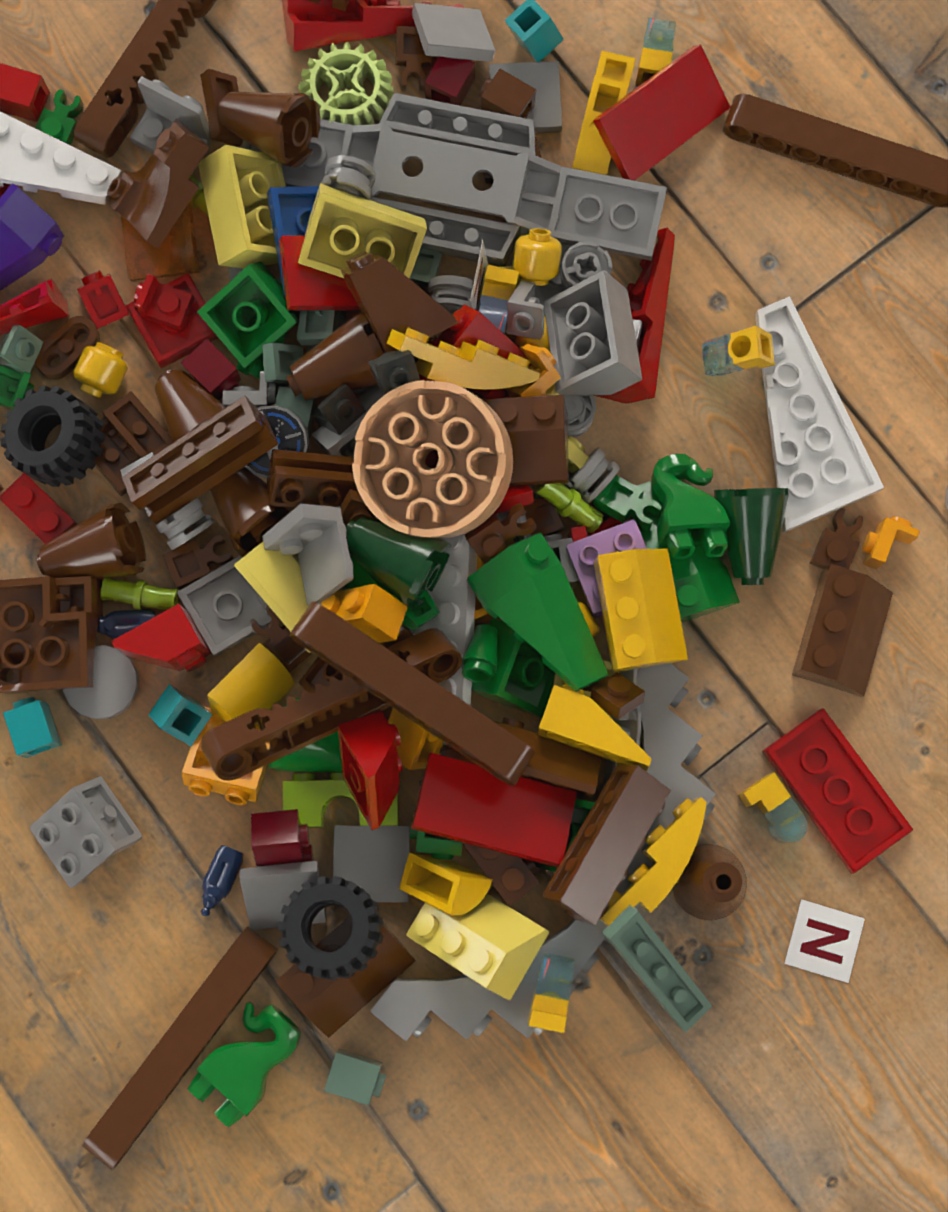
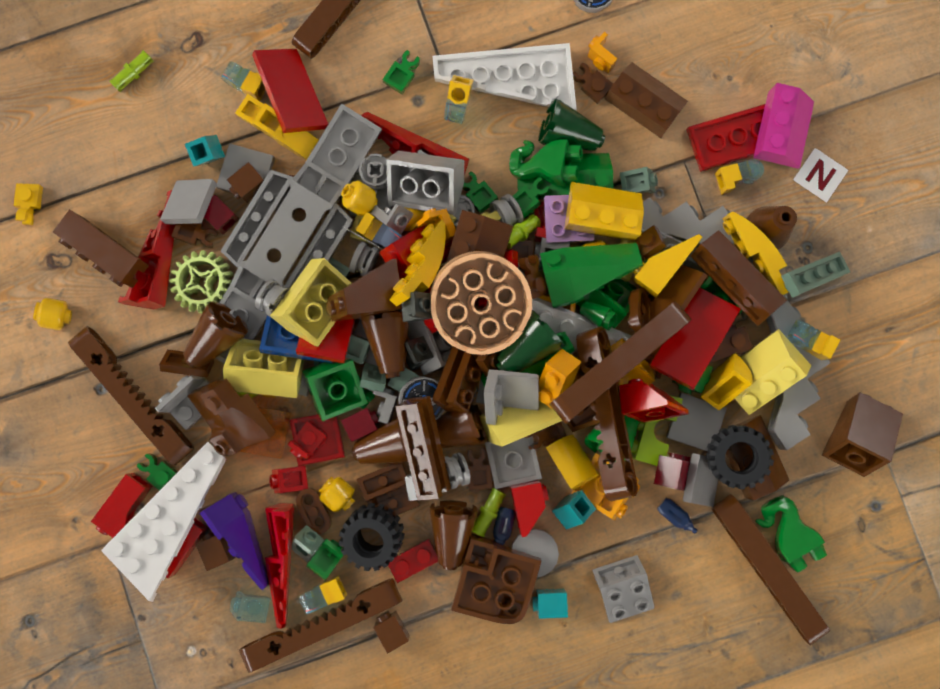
camera: 70 degrees left, 5 degrees up
sand green brick [324,1049,386,1106] -> none
none -> green plate [382,50,420,95]
none -> green plate [462,171,498,214]
none -> sand green bracket [620,167,658,194]
none -> reddish brown plate [628,288,651,333]
none -> dark pink slope [753,83,814,169]
none -> reddish brown slope [822,392,903,477]

